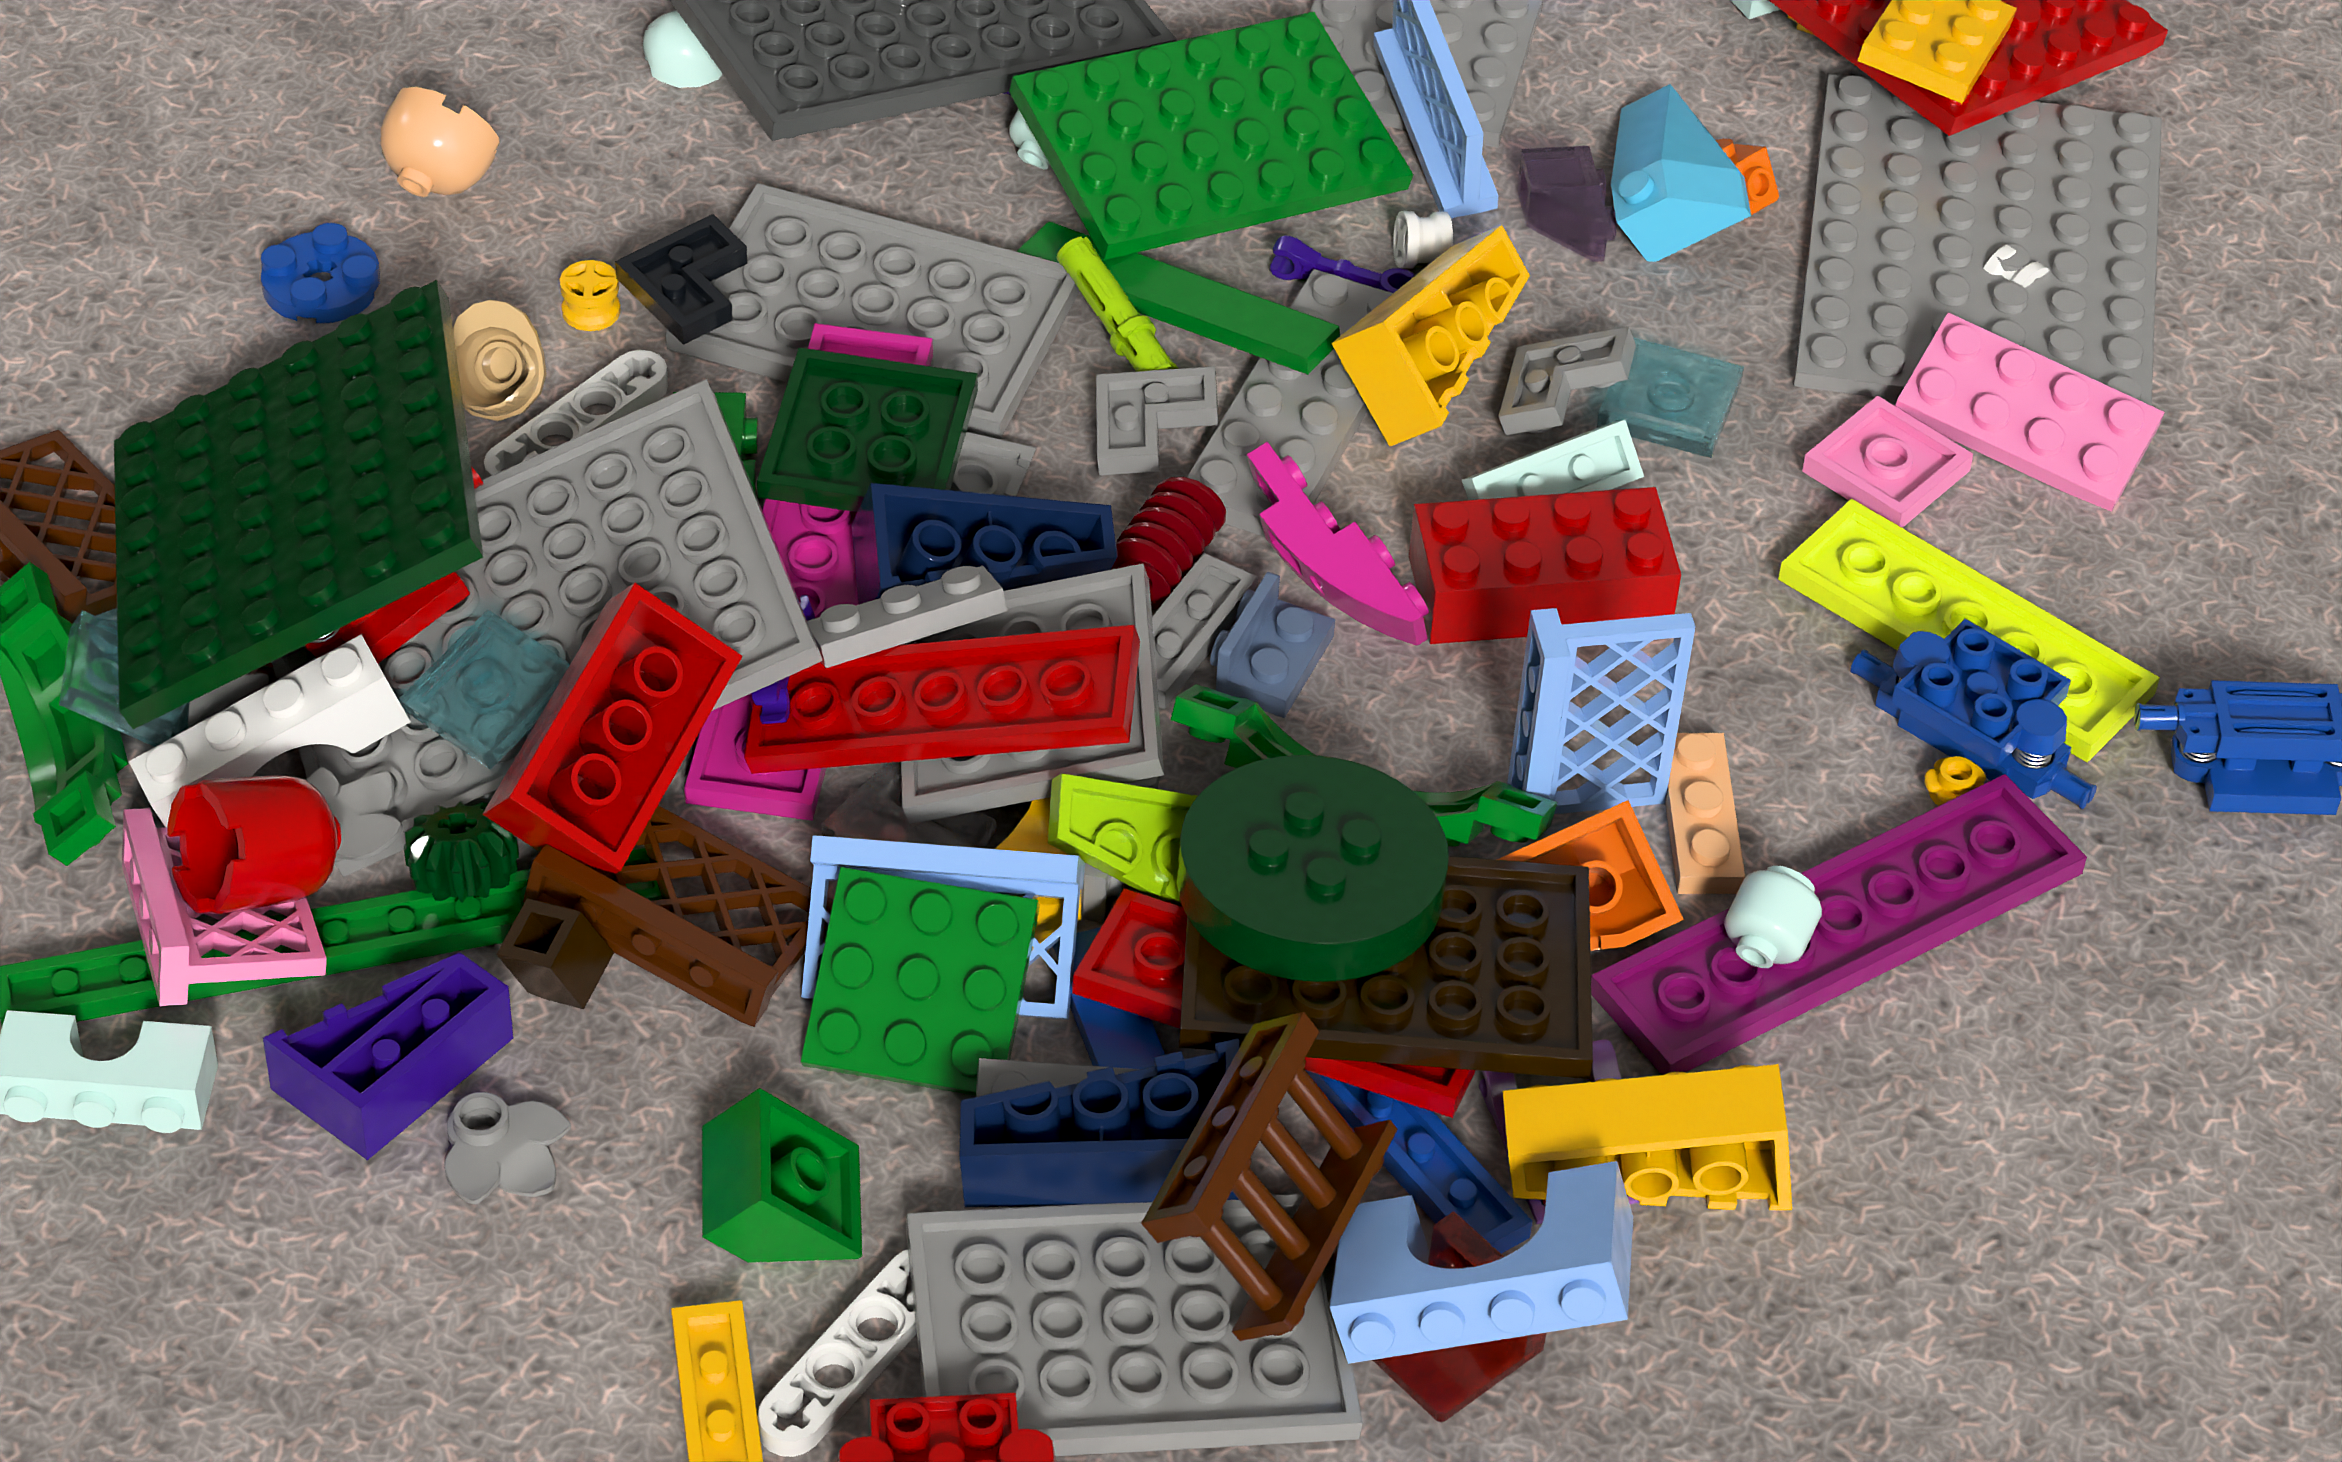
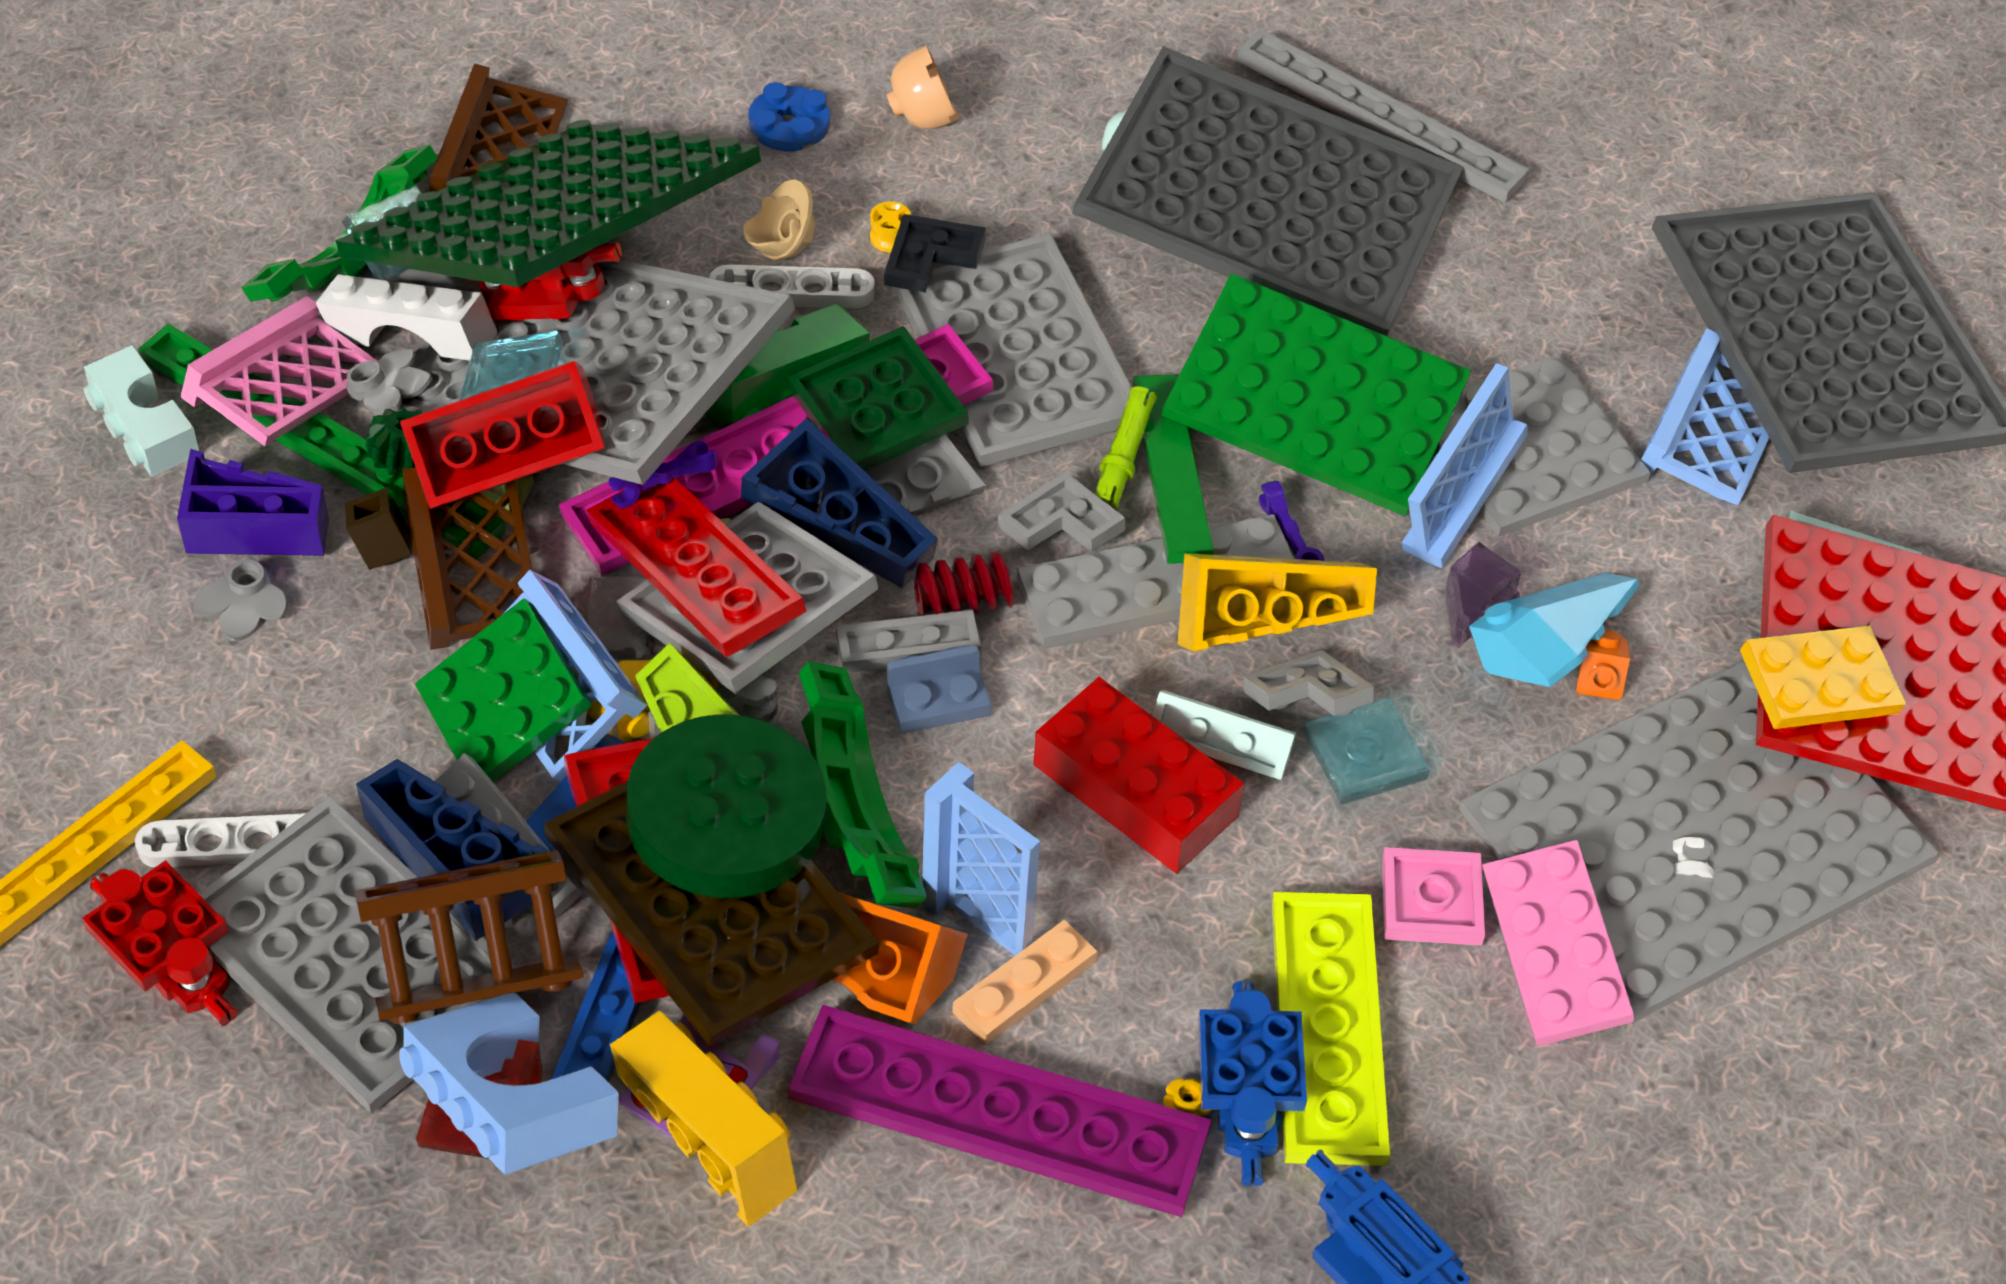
camera: 50 degrees right, 5 degrees up
red cylinder [167,775,341,914] -> none
green slope [702,1088,862,1263] -> none
light grey plate [807,566,1007,668] -> none
dark pink slope [1247,441,1429,646] -> none
white wheel [1393,211,1453,269] -> none
light aqua head [1724,865,1822,968] -> none

